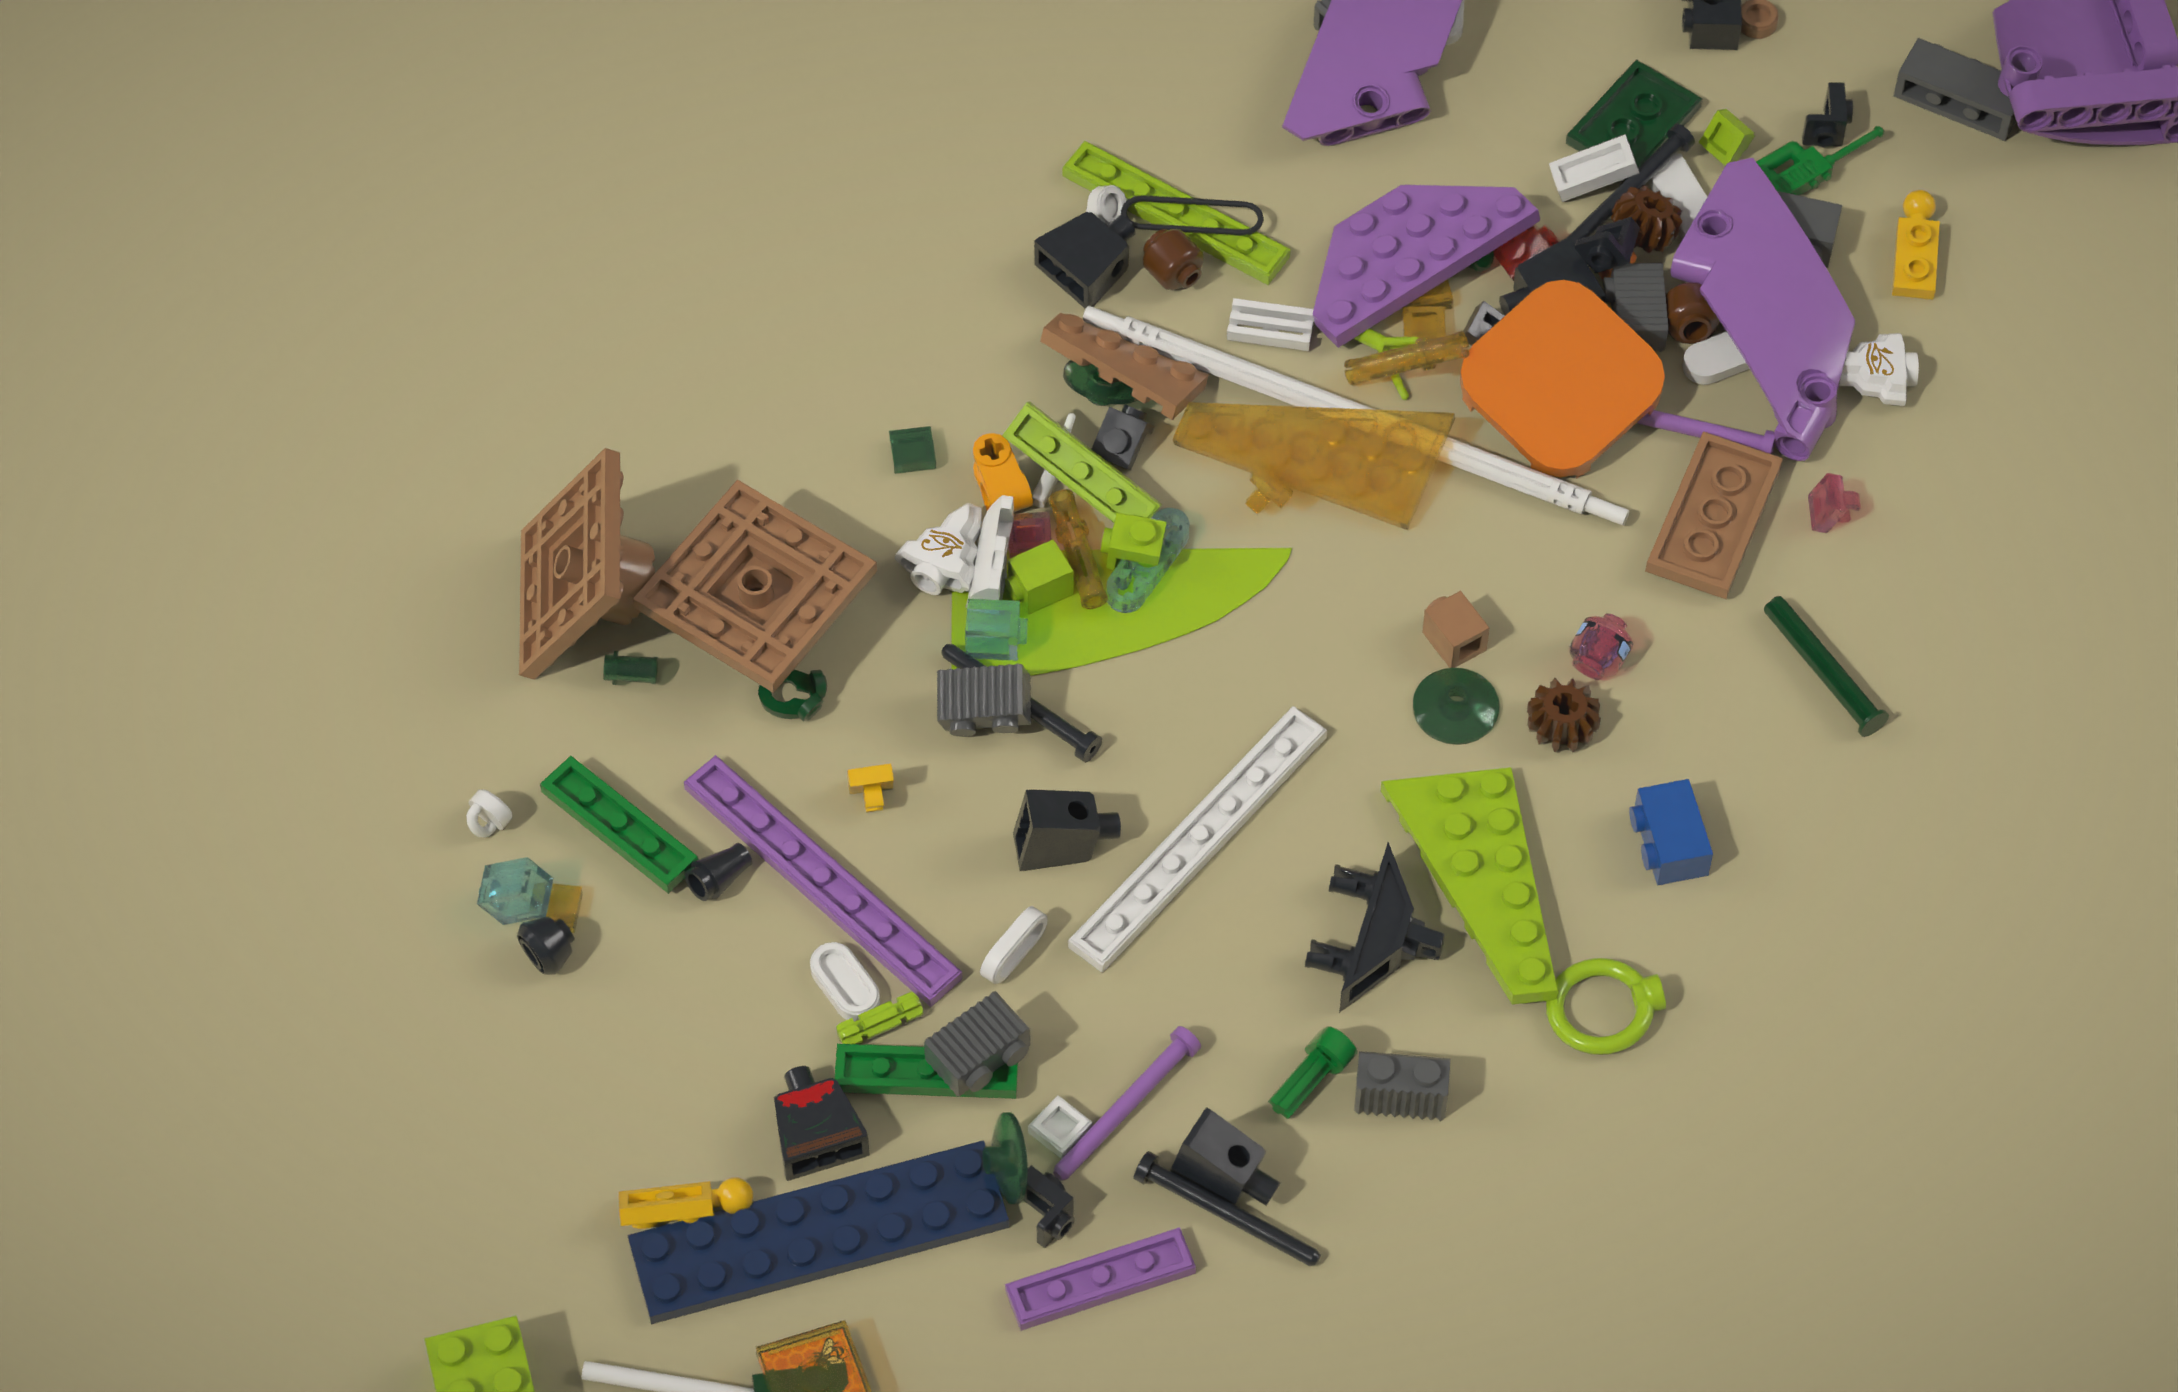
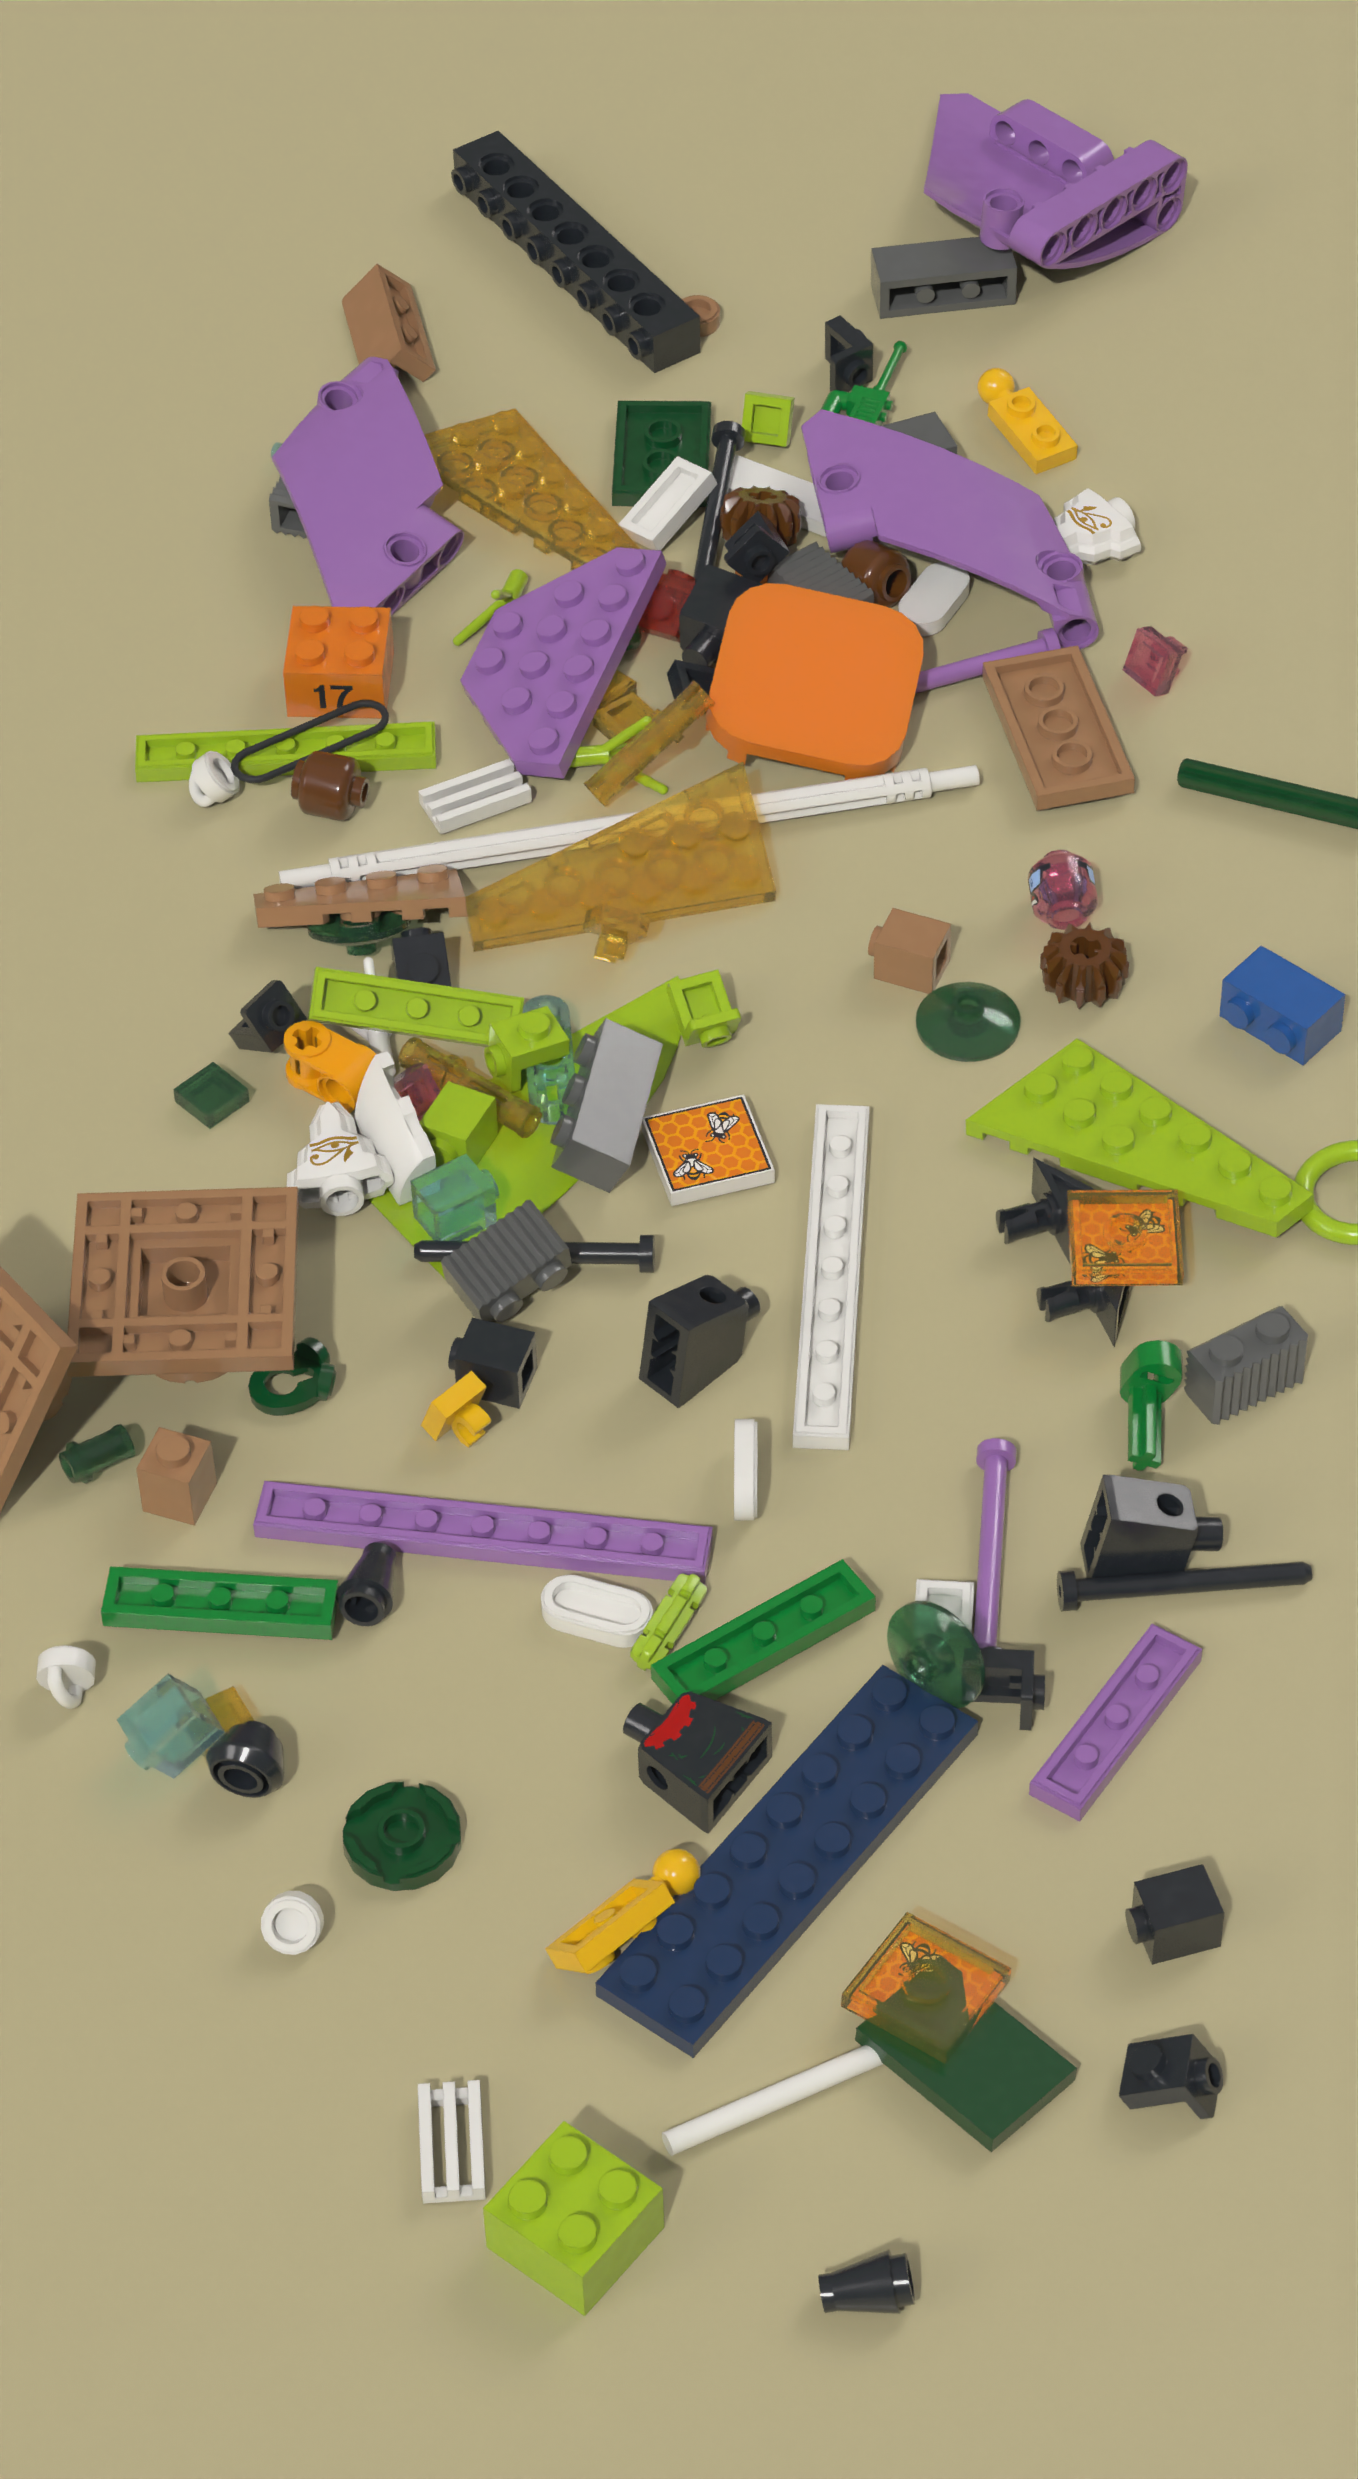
camera: 35 degrees left, 10 degrees down
dark grey brick [924,991,1030,1097] -> none
black torso [1034,212,1135,309] -> none
none -> medium nougat brick [136,1427,217,1526]
none -> black bracket [228,980,307,1053]
none -> white tile [261,1891,324,1955]
none -> orange brick [283,606,394,719]
none -> dark green tile [343,1781,461,1891]
none -> white tile [418,2080,486,2204]
none -> clear yellow wing [424,408,640,570]
none -> black brick [448,1317,538,1409]
none -> lime plant [453,569,528,646]
none -> brick [550,1018,663,1193]
none -> tile [642,1094,775,1206]
none -> lime bracket [666,969,742,1048]
none -> clear yellow tile [1067,1189,1184,1286]

